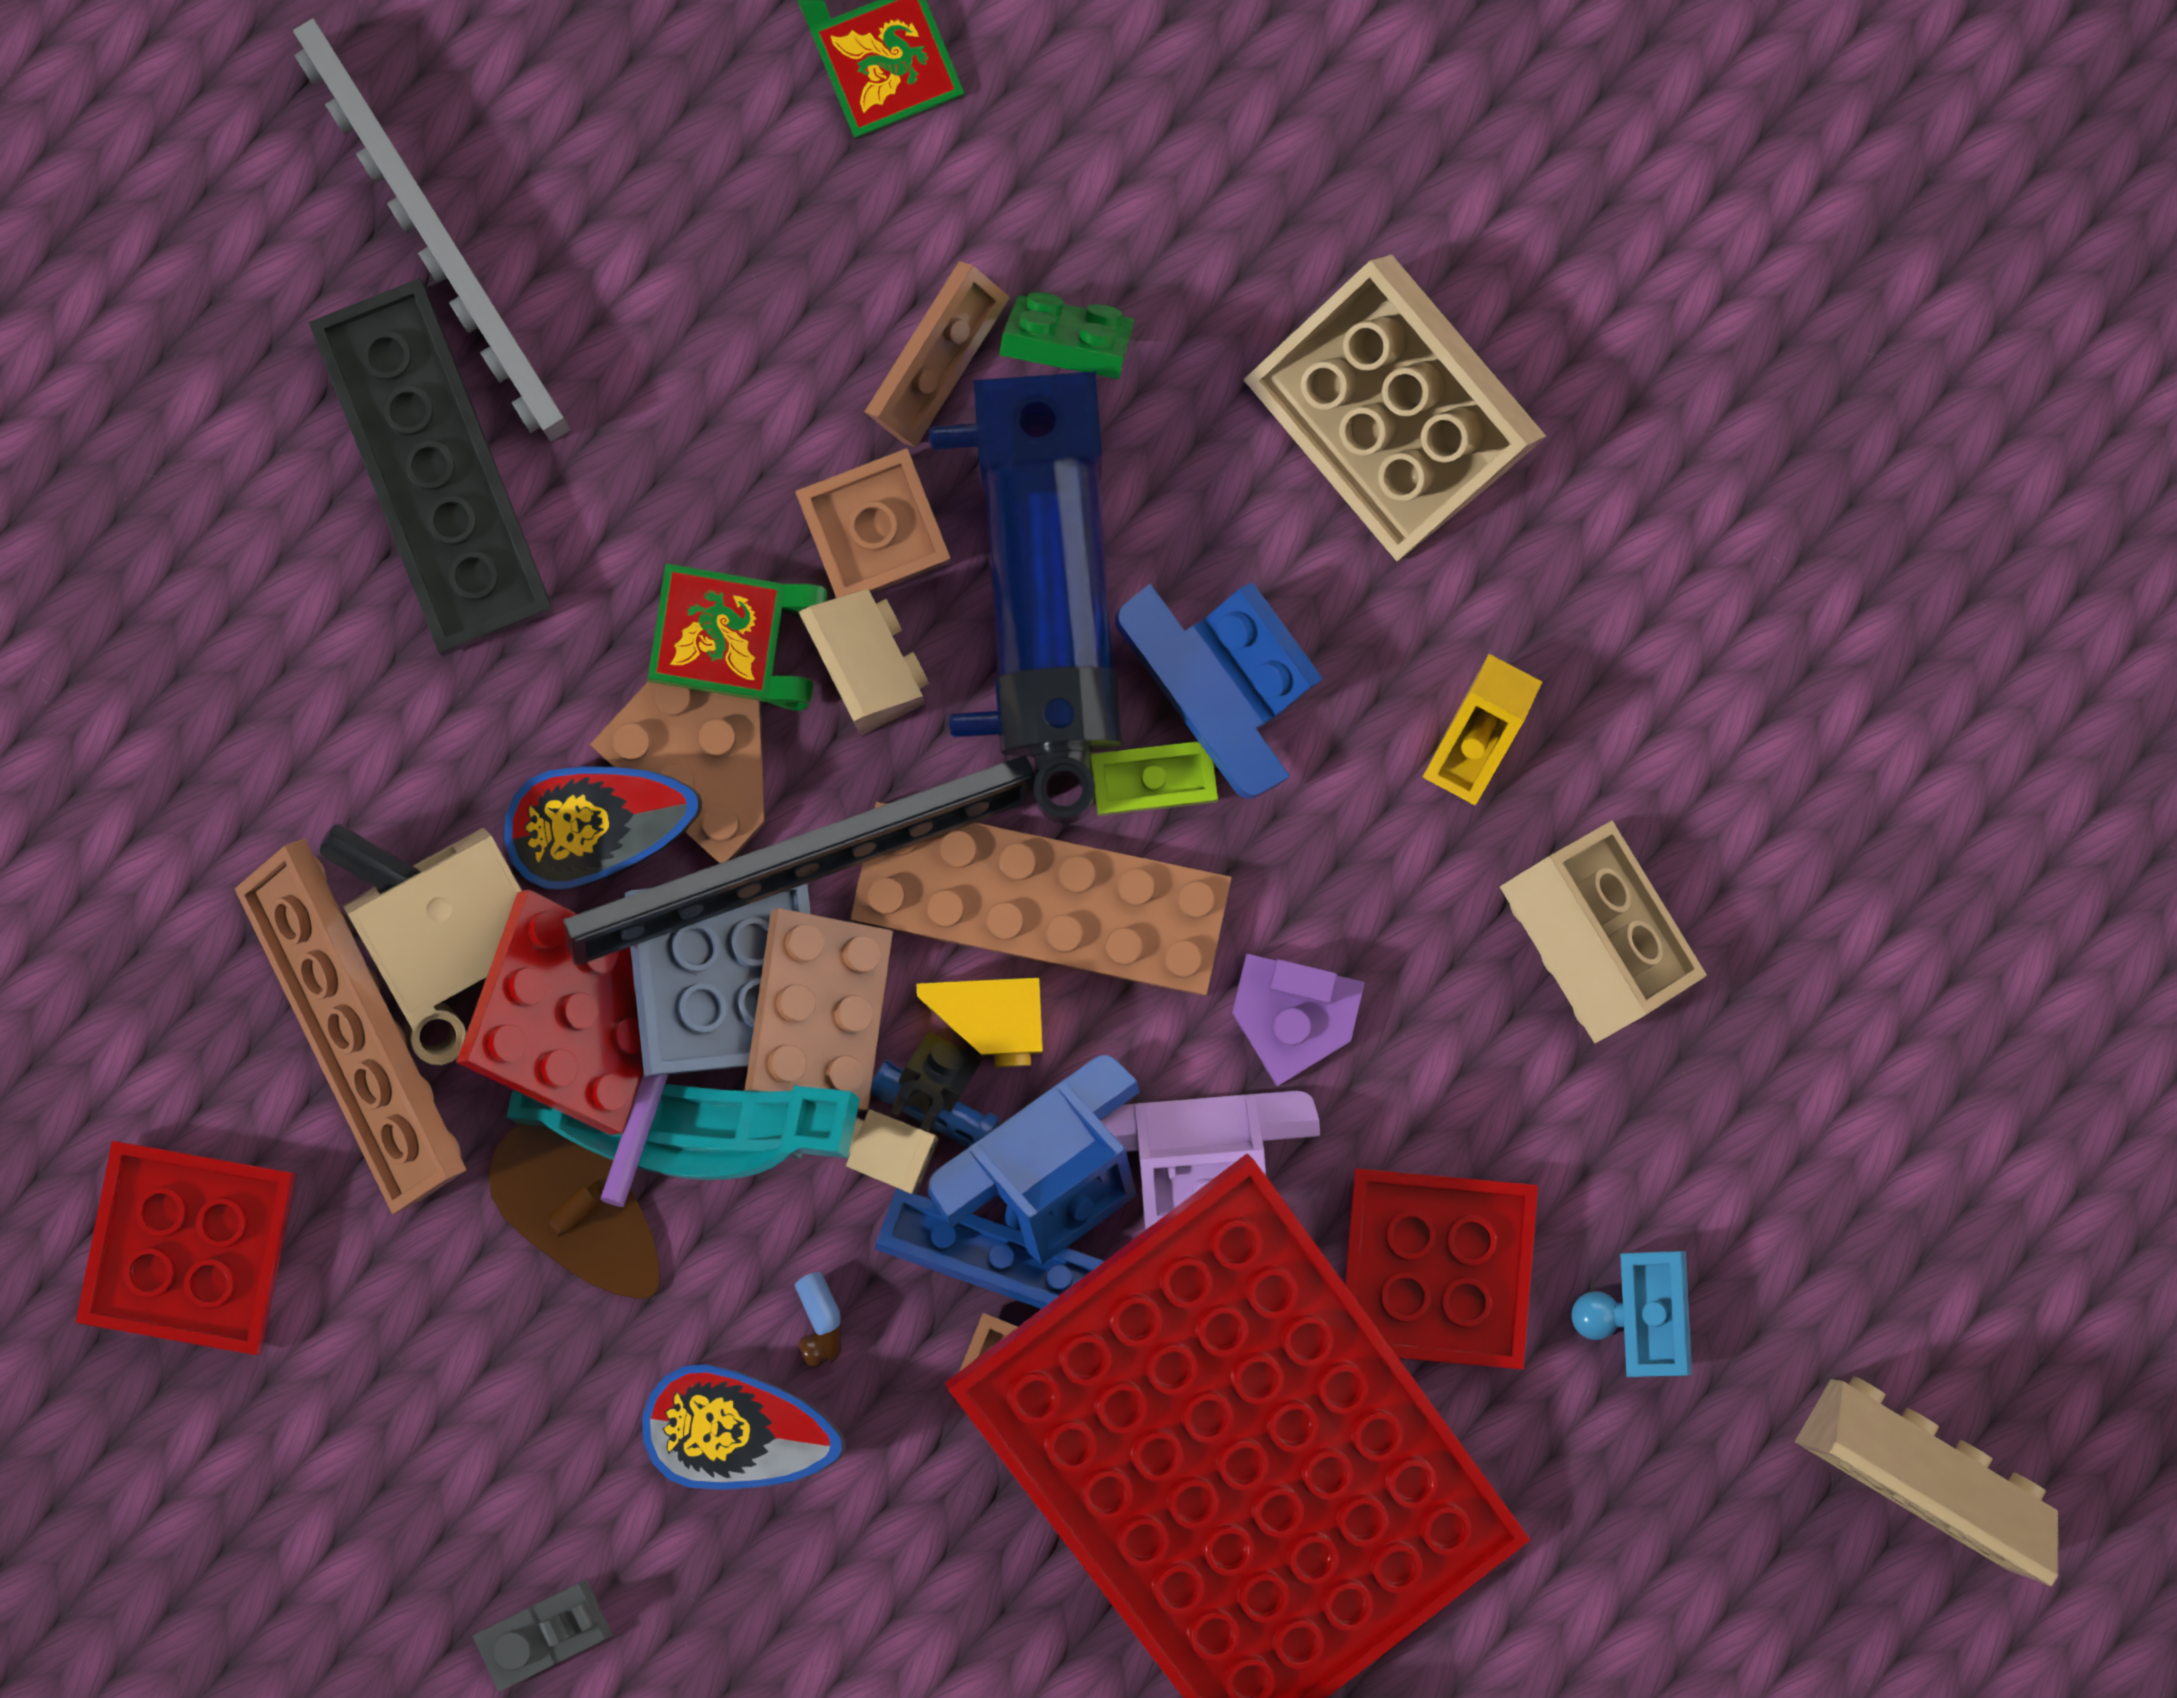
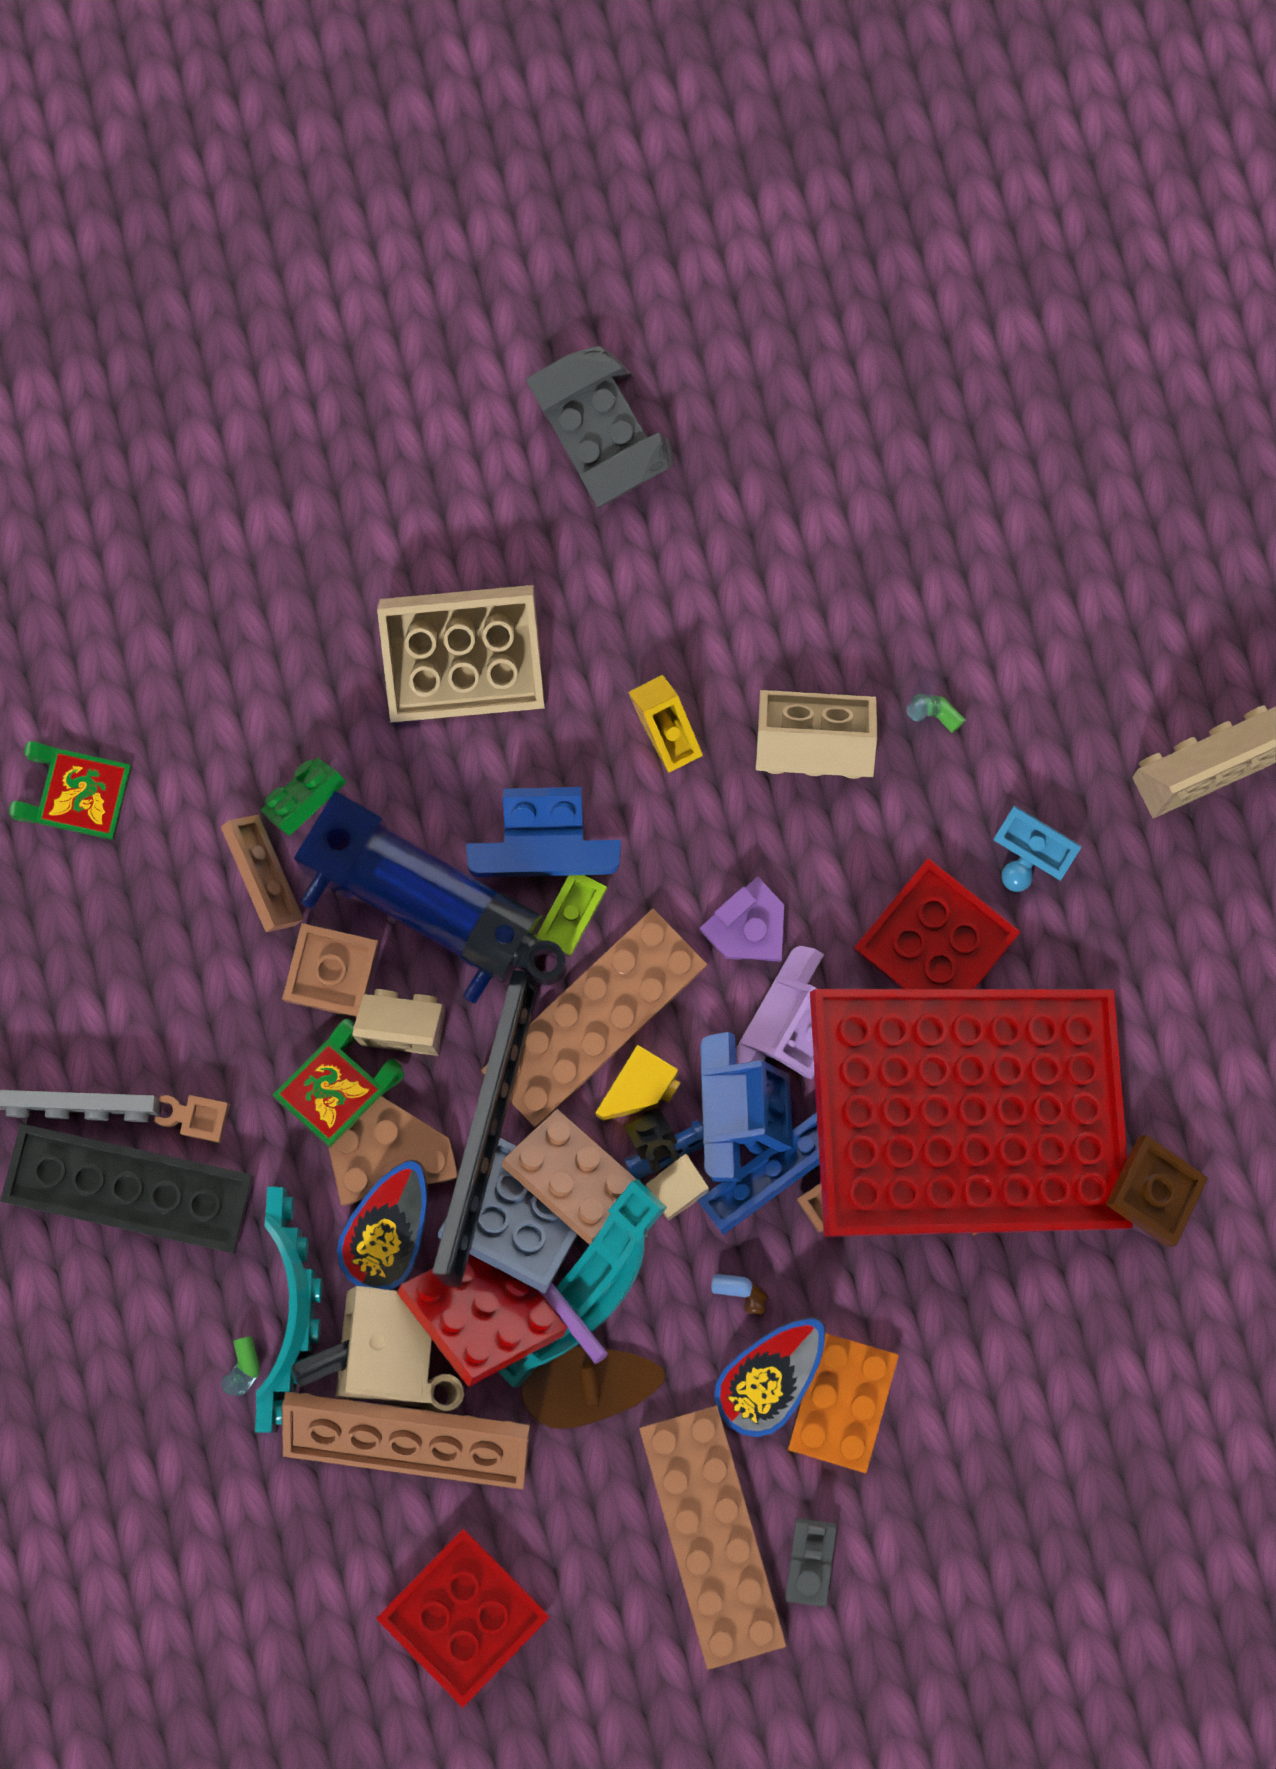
camera: 50 degrees left, 5 degrees down
none -> nougat plate [154,1095,230,1143]
none -> arm [221,1336,260,1396]
none -> teal piece [255,1187,323,1433]
none -> dark grey piece [525,346,675,509]
none -> nougat plate [639,1406,786,1670]
none -> orange plate [787,1333,899,1473]
none -> arm [906,694,966,733]

